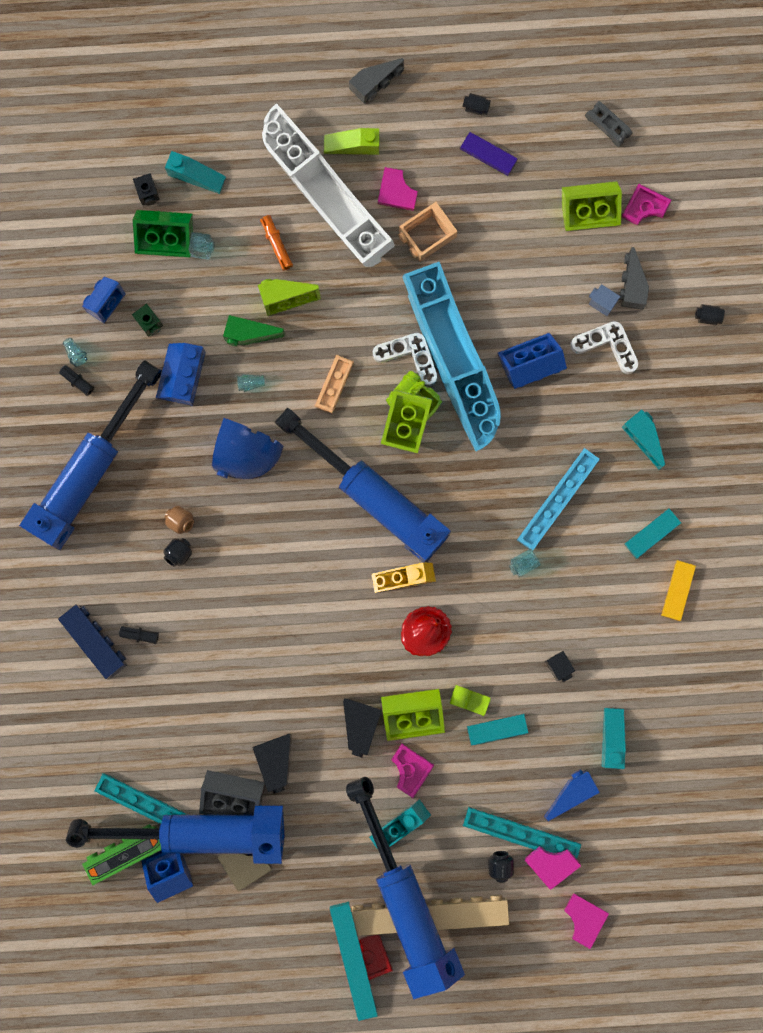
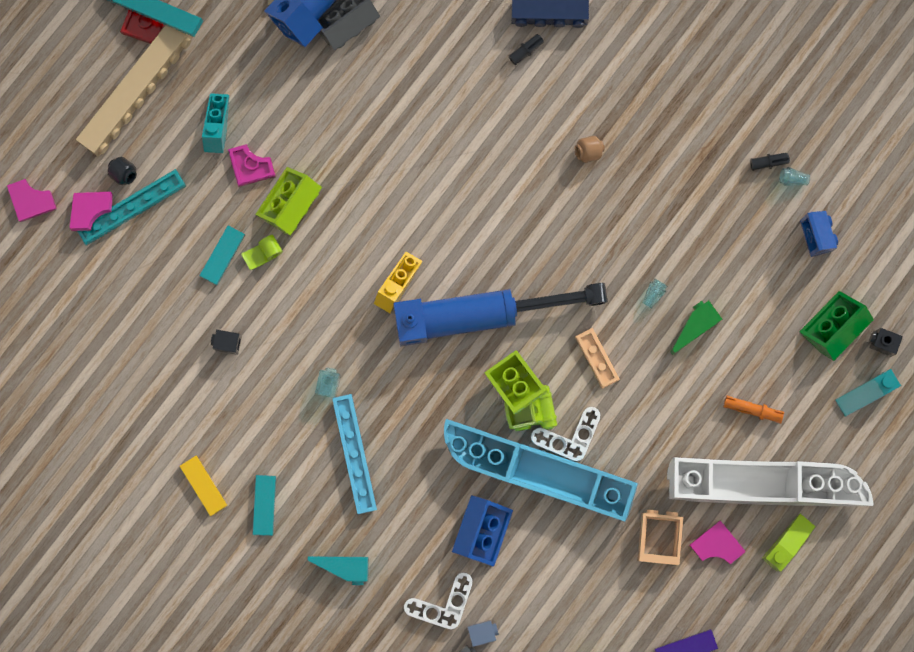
camera: 130 degrees right, 0 degrees up
blue piece [19,360,162,550] -> none
dark green brick [132,303,163,337] -> none
blue slope [156,343,206,406] -> none
black head [163,538,192,567] -> none
clear light blue brick [189,232,215,260] -> none
blue brick [212,418,284,479] -> none
black slope [252,733,292,794] -> none
lime slope [258,279,321,316] -> none
black slope [343,698,382,758] -> none
blue piece [346,777,465,999] -> none
dark grey slope [349,58,404,104] -> none
red piece [401,606,452,656] -> none
blue slope [544,769,600,821] -> none
teal slope [601,708,626,769] -> none

